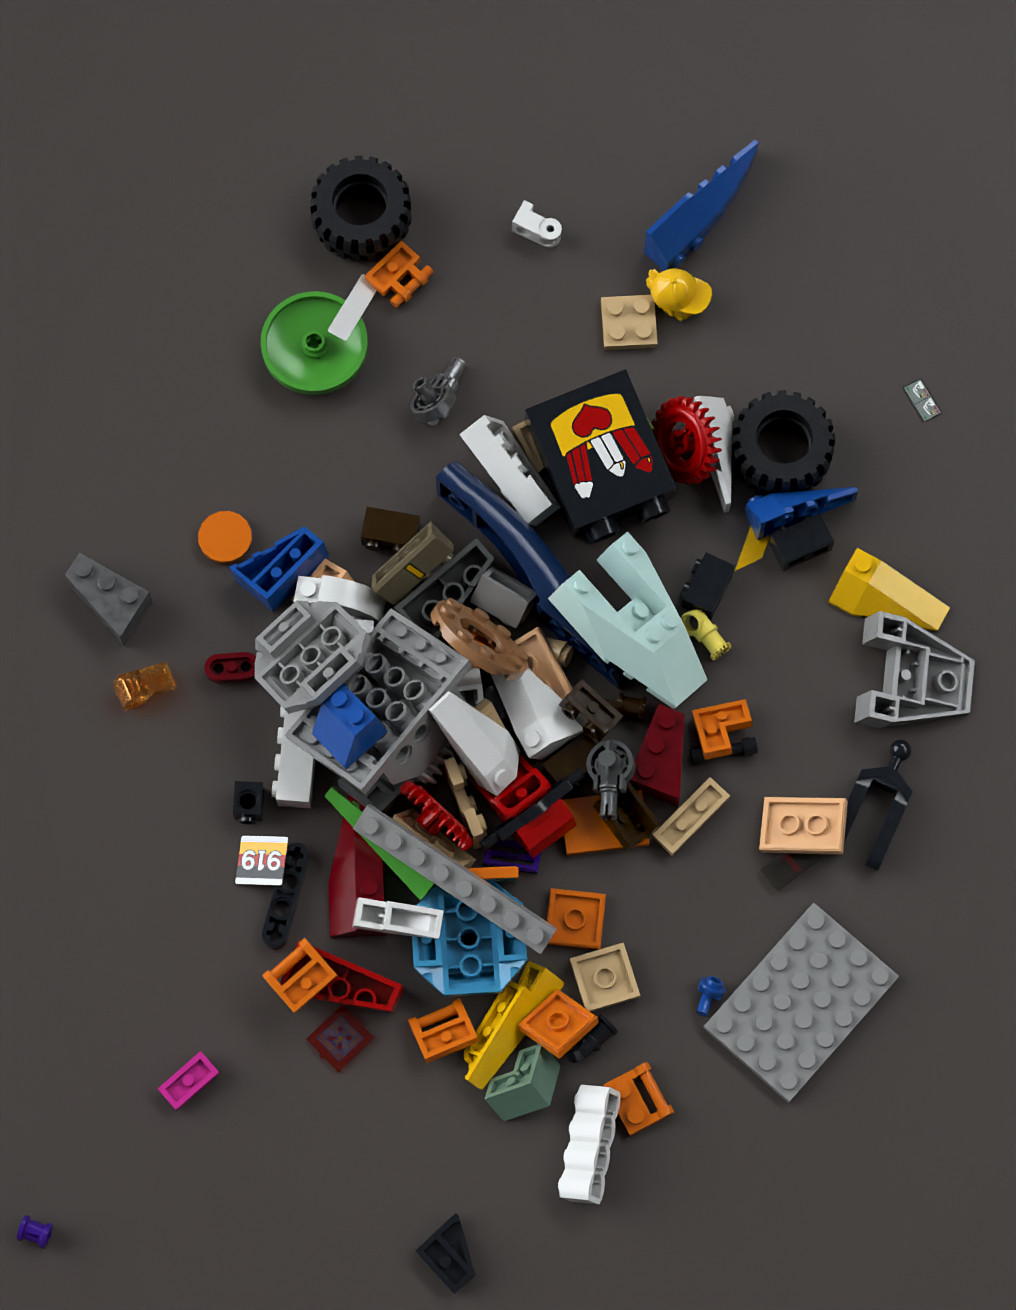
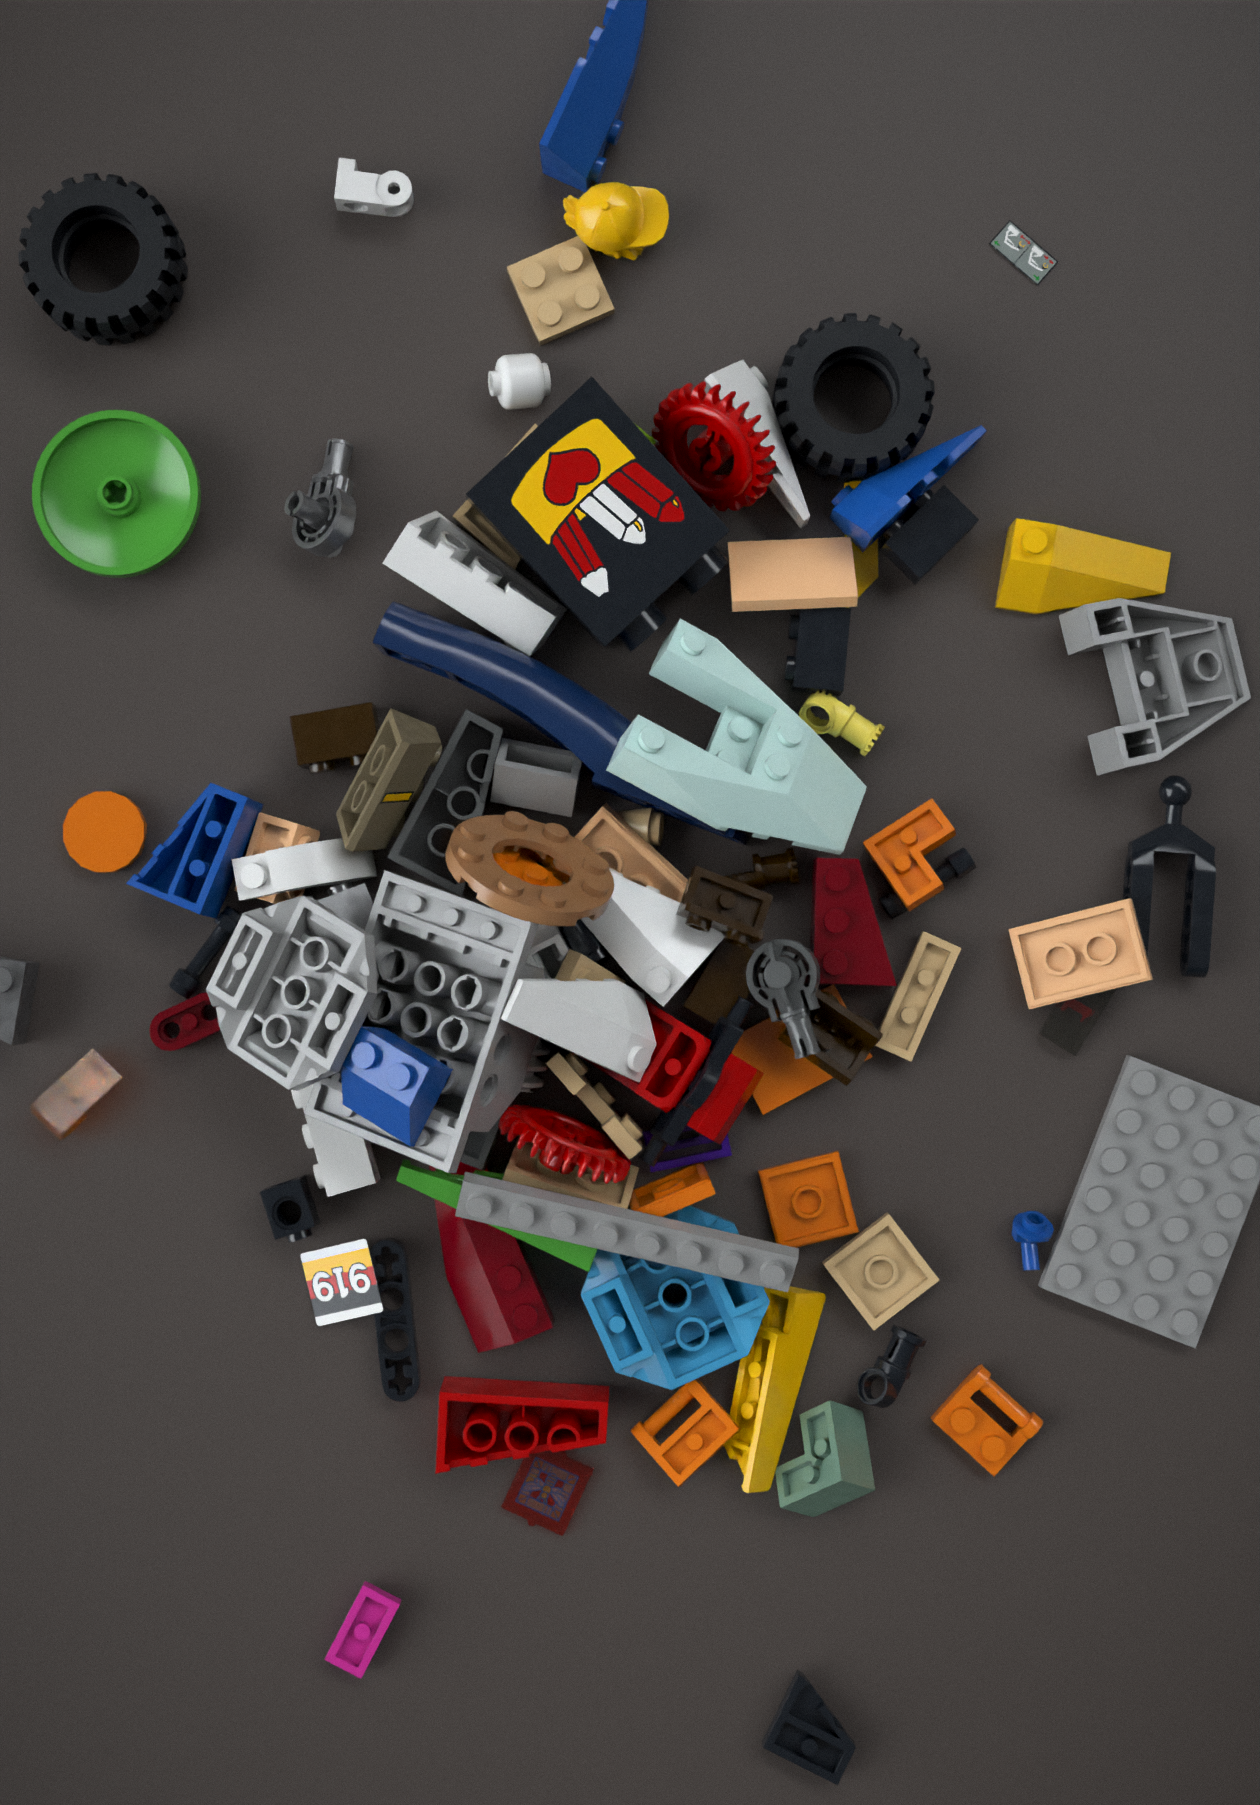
camera: 20 degrees left, 15 degrees up
orange plate [262,938,338,1014] -> none
white sticker [328,274,377,341] -> none
white slope [352,897,444,939] -> none
orange plate [365,240,434,308] -> none
orange tile [518,989,599,1059] -> none
white brick [558,1085,621,1205] -> none
none -> black bar [169,905,242,999]
none -> white head [488,353,551,410]
none -> light nougat tile [728,537,858,612]

